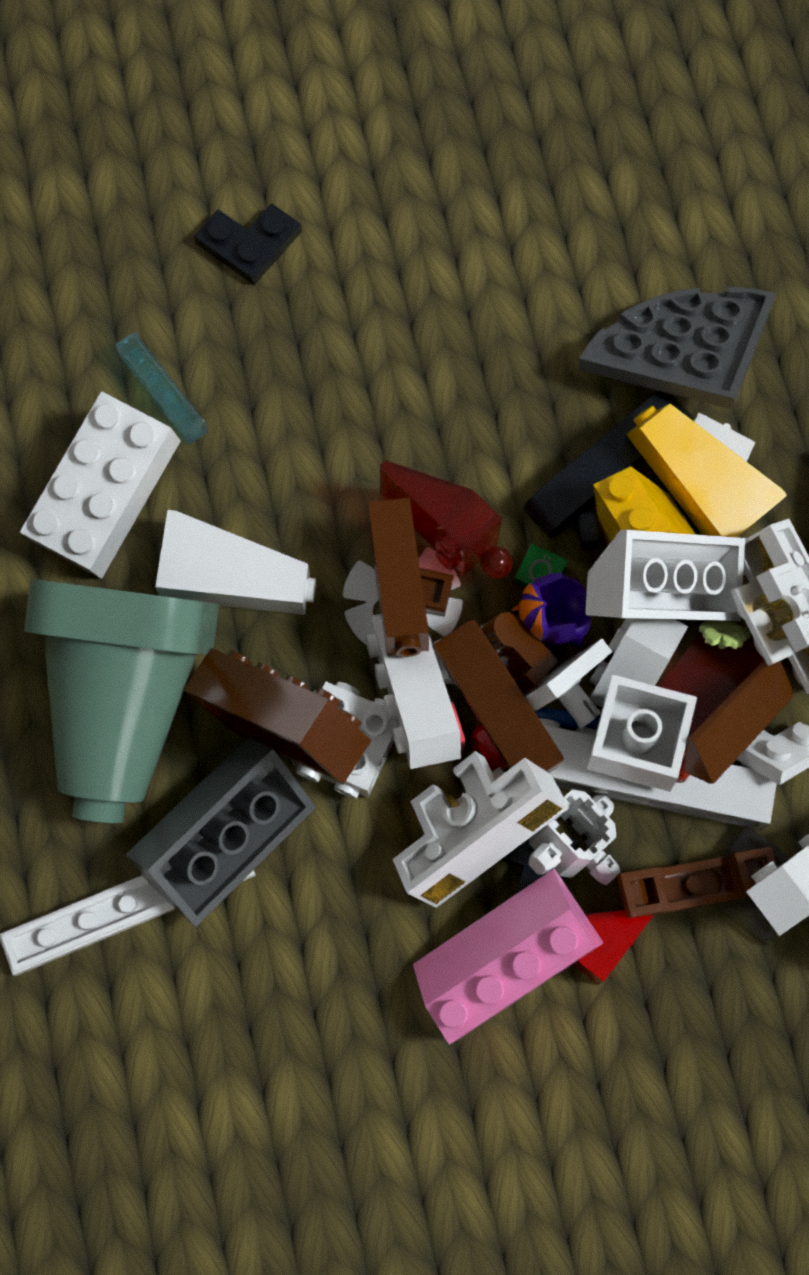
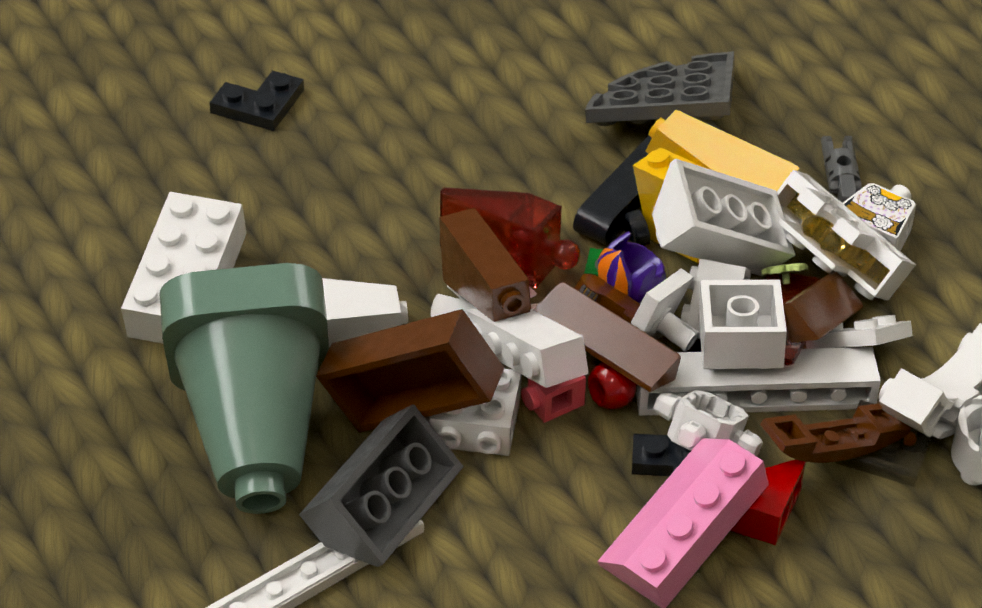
camera: 15 degrees left, 30 degrees down
clear light blue piece [115,331,208,445] -> none
white piece [393,751,569,908] -> none

